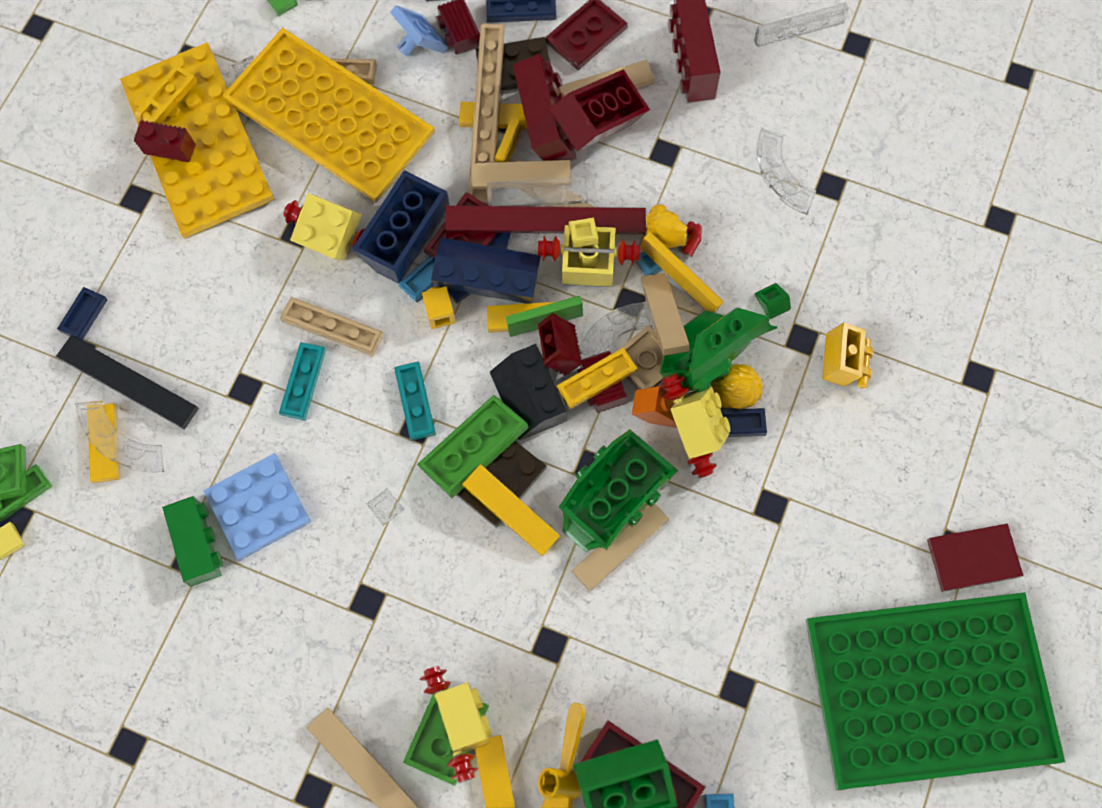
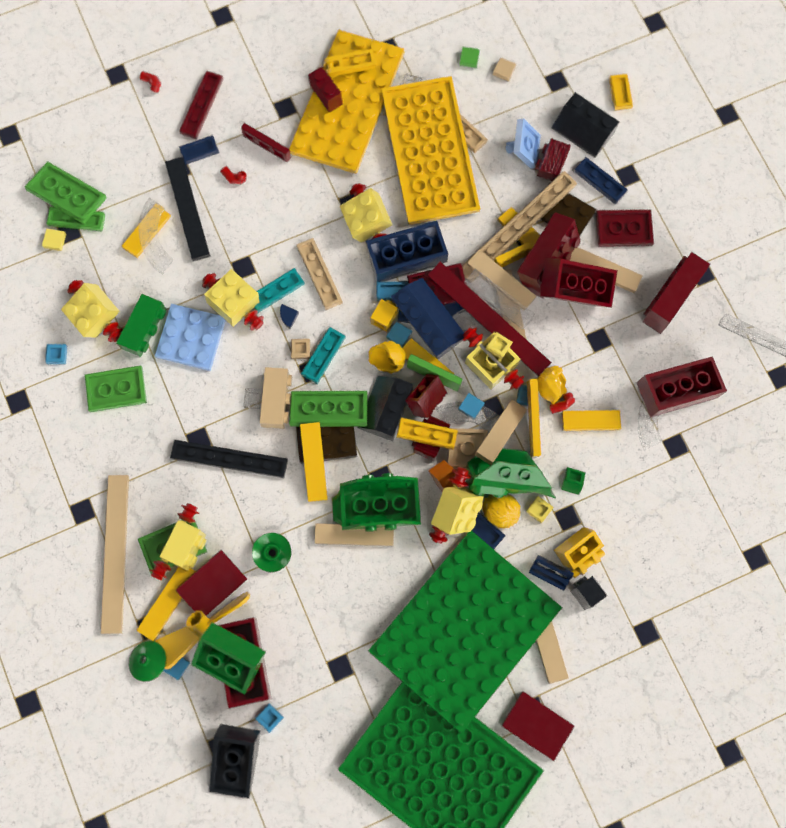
camera: 40 degrees right, 5 degrees up
none -> dark azure tile [45,344,67,364]
none -> light yellow brick [61,280,123,342]
none -> bright green tile [84,365,147,412]
none -> black tile [170,440,288,478]
none -> dark red tile [175,550,247,616]
none -> dark red tile [179,70,223,139]
none -> light yellow brick [202,269,264,331]
none -> red arm [220,166,247,184]
none -> dark red tile [241,123,291,162]
none -> green dish [252,533,292,572]
none -> tan brick [260,367,292,429]
none -> dark blue tile [280,304,299,329]
none -> tan tile [291,339,310,359]
none -> yellow hair [368,341,406,374]
none -> green plate [368,531,563,734]
none -> dark azure tile [386,321,412,348]
none -> dark azure tile [458,393,485,420]
none -> light yellow tile [526,496,554,523]
none -> dark blue tile [529,555,574,591]
none -> tan tile [536,621,569,684]
none -> yellow tile [562,410,621,431]
none -> black brick [570,576,607,610]
none -> dark red brick [636,356,727,418]

